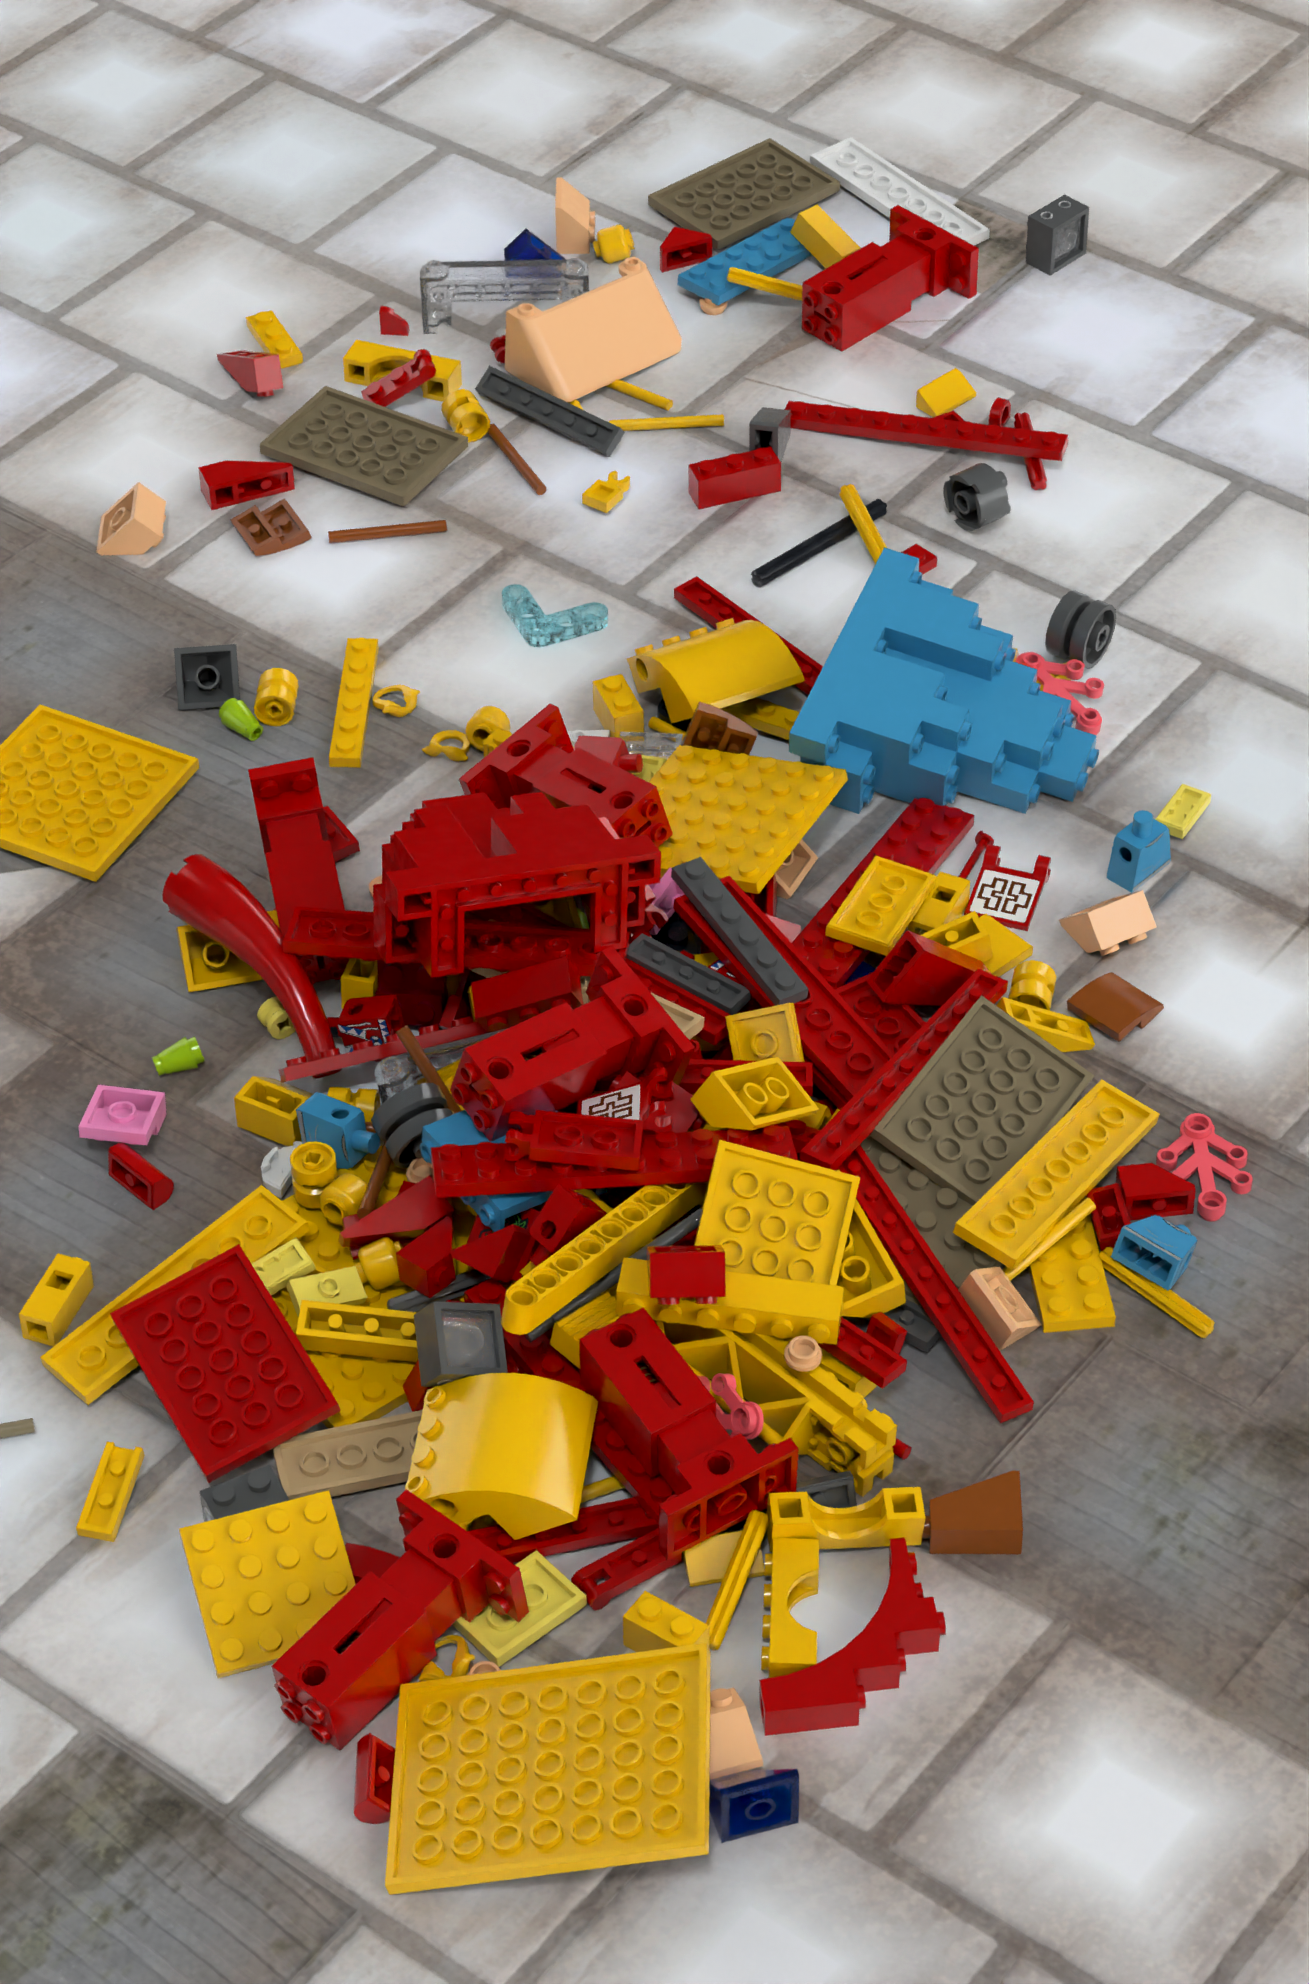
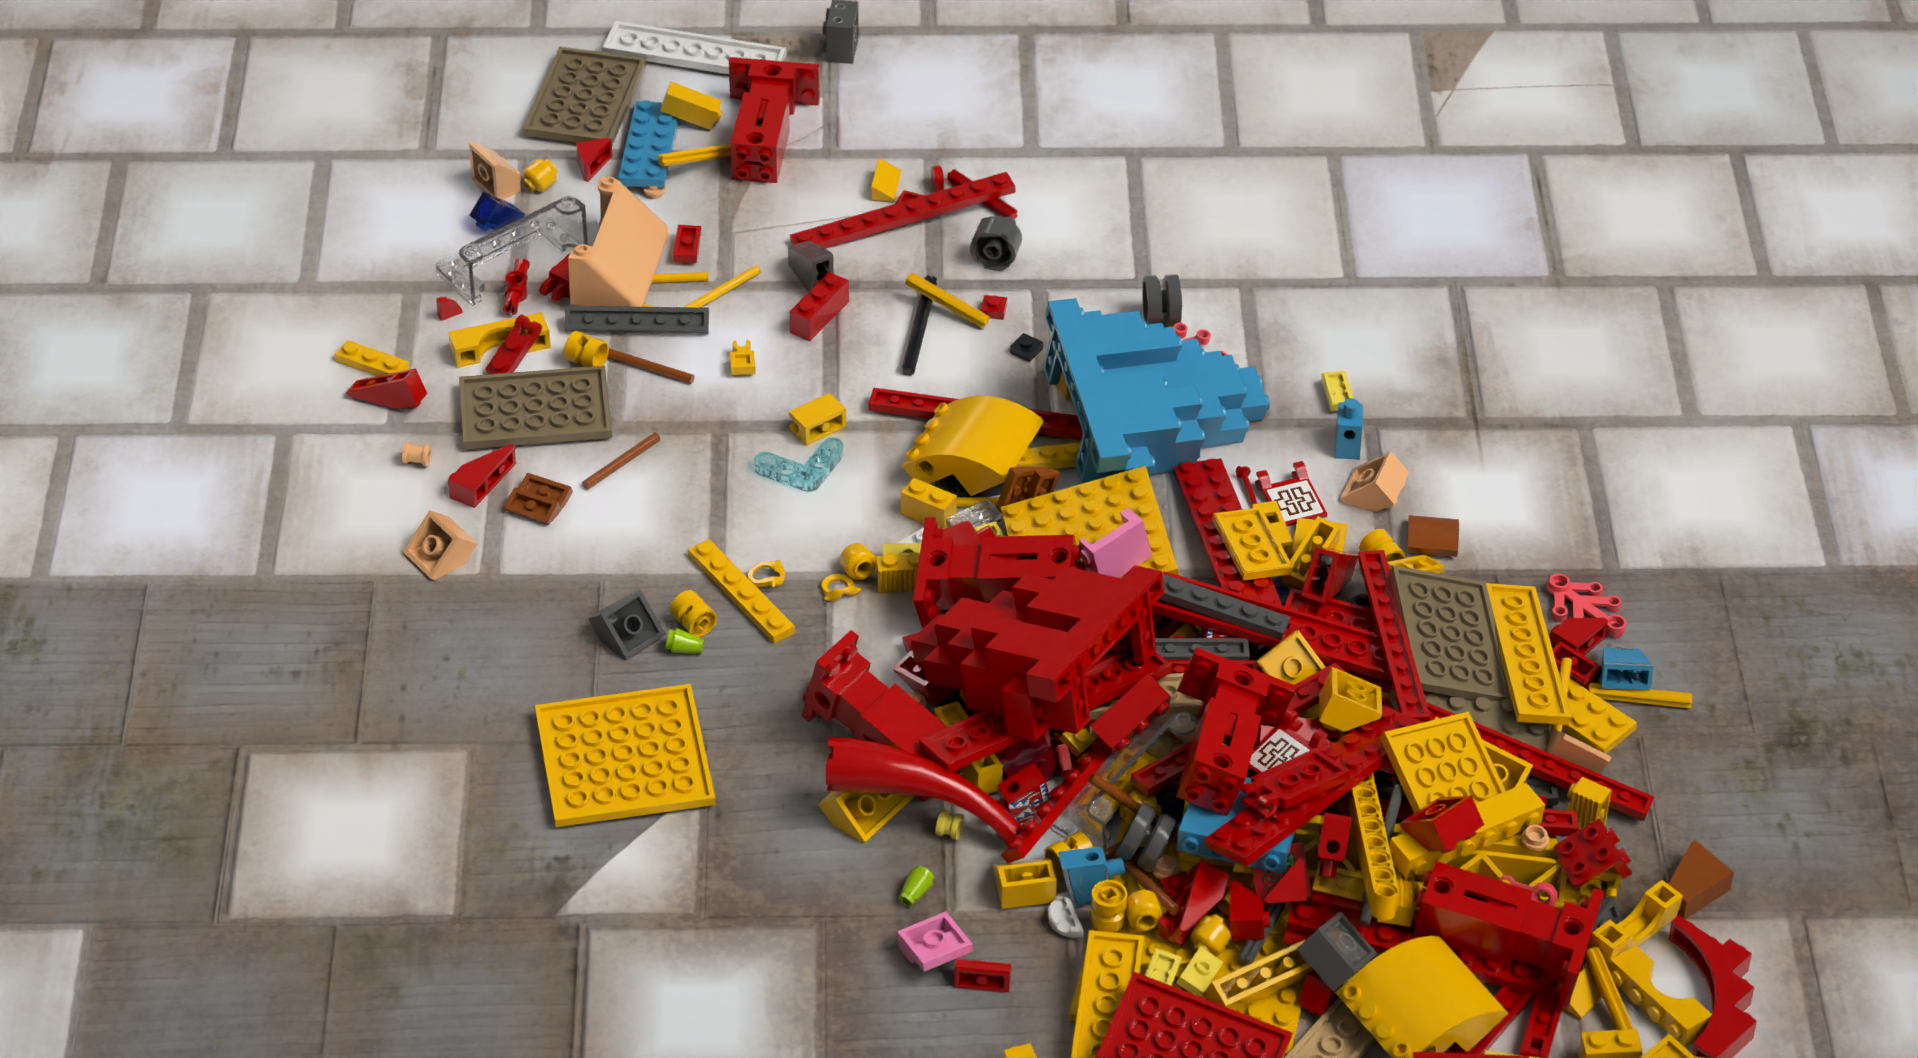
camera: 40 degrees left, 0 degrees up
none -> light nougat bush [402,441,432,467]
none -> red pin [503,258,530,315]
none -> red plate [673,225,702,263]
none -> yellow brick [789,393,846,446]
none -> bright pink panel [1079,508,1152,578]
none -> red bracket [1553,818,1633,888]
none -> yellow brick [1566,777,1612,830]

